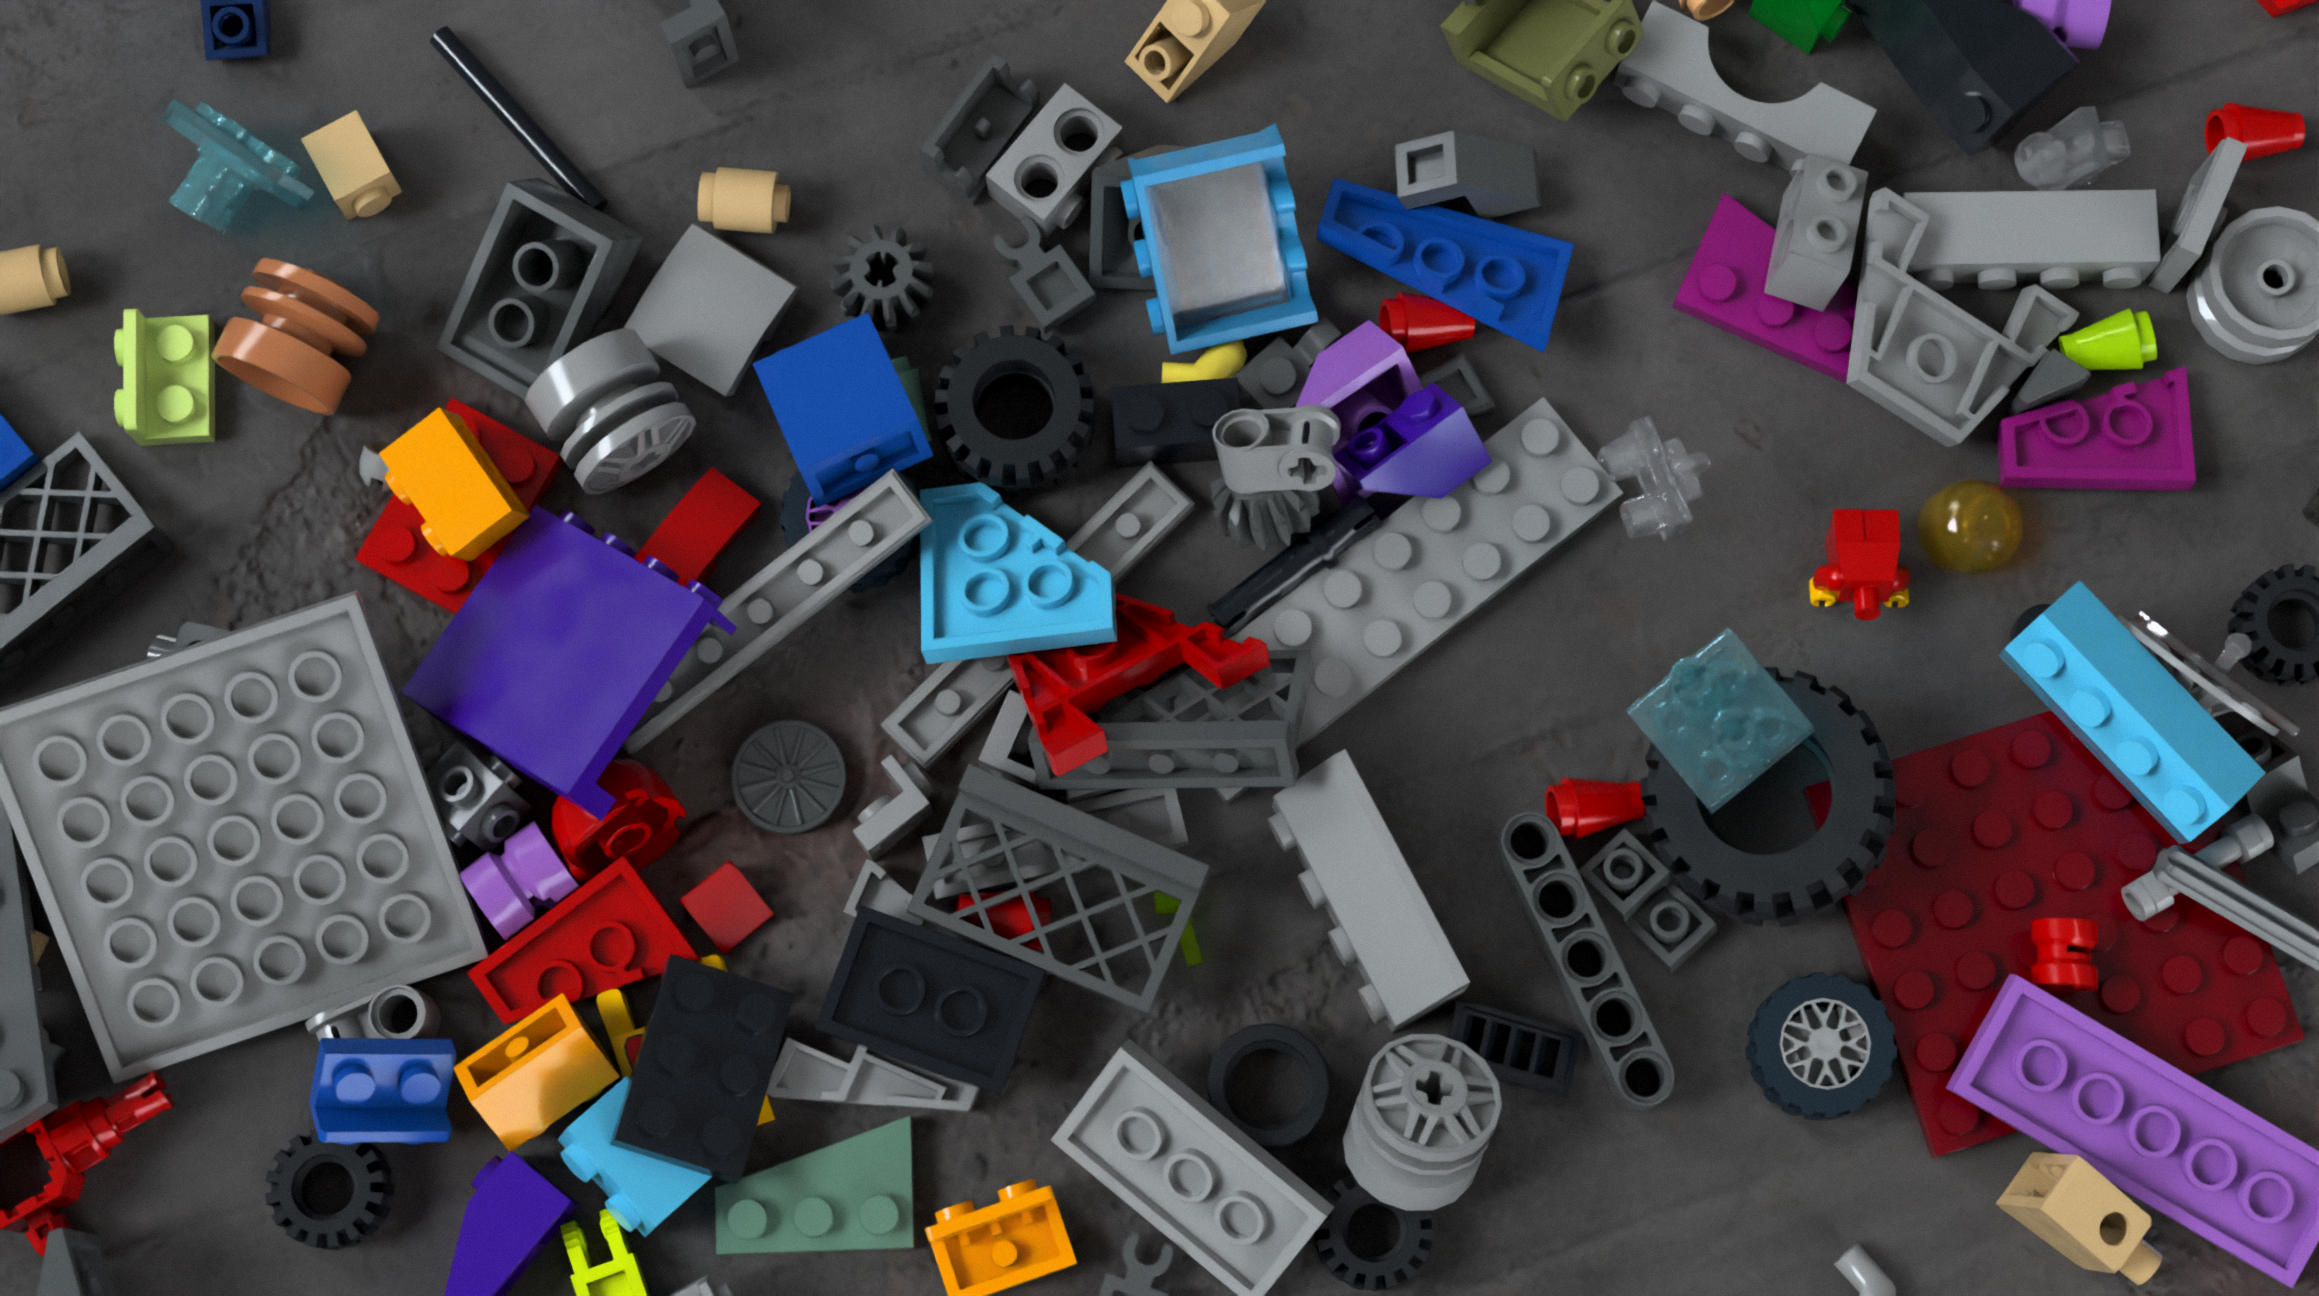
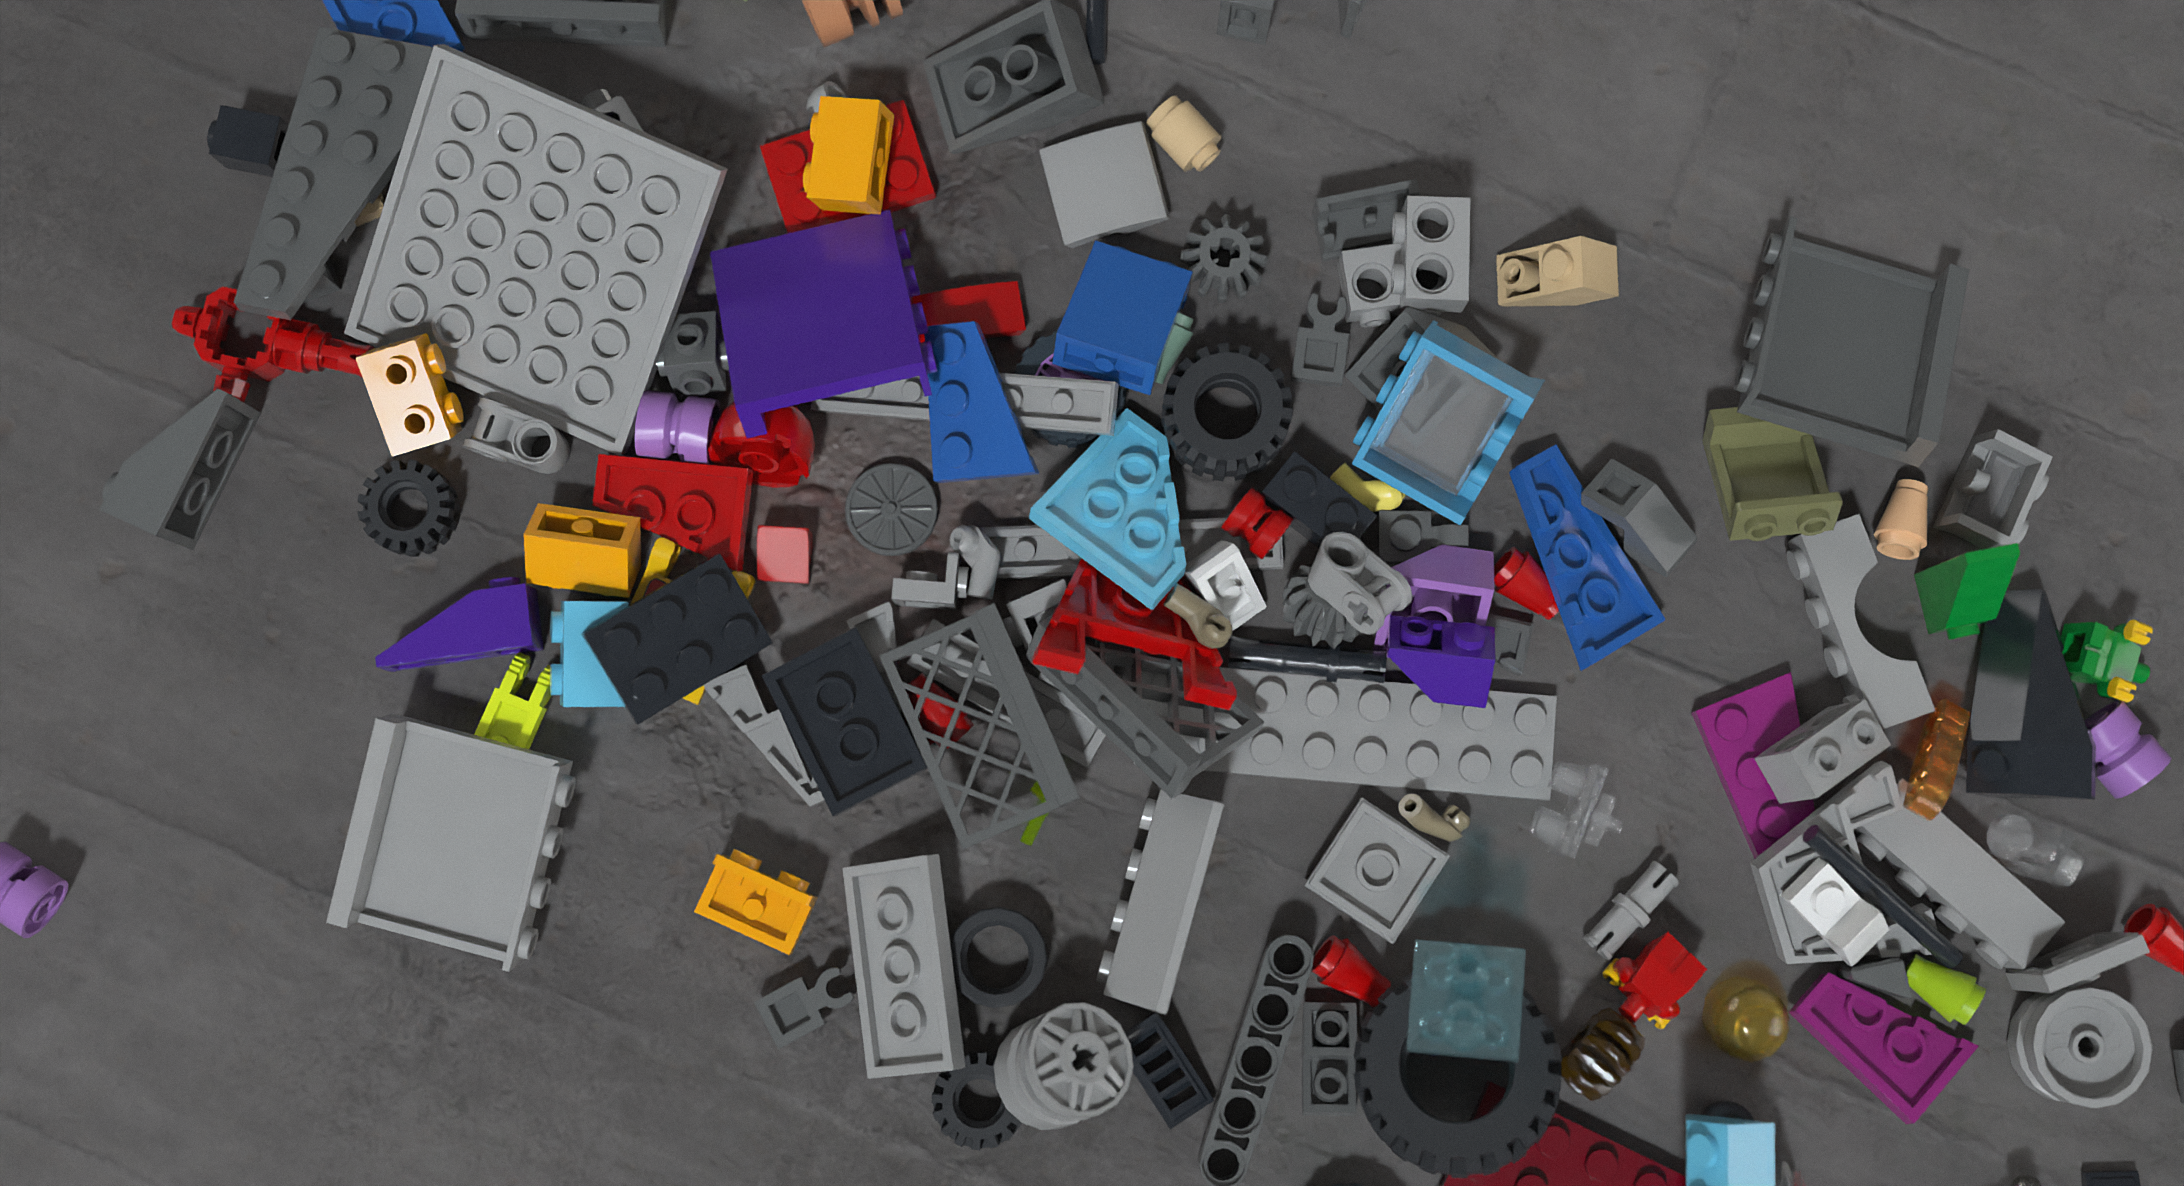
camera: 45 degrees right, 5 degrees up
blue bracket [309,1038,457,1145] -> none
light grey wheel [524,328,696,495] -> none
sand green wing [715,1115,915,1256] -> none
none -> brick [356,333,464,456]
none -> blue wing [924,321,1040,483]
none -> light grey arm [950,525,1000,600]
none -> dark tan arm [1163,583,1233,648]
none -> white slope [1184,541,1267,630]
none -> red wheel [1221,487,1294,560]
none -> light grey plate [1304,798,1450,944]
none -> light grey brick [1391,196,1470,312]
none -> dark tan arm [1398,794,1470,842]
none -> dark brown gear [1561,1007,1645,1101]
none -> light grey pin [1583,861,1679,961]
none -> white slope [1781,857,1889,967]
none -> black bar [1802,825,1963,968]
none -> clear orange beam [1903,698,1970,821]

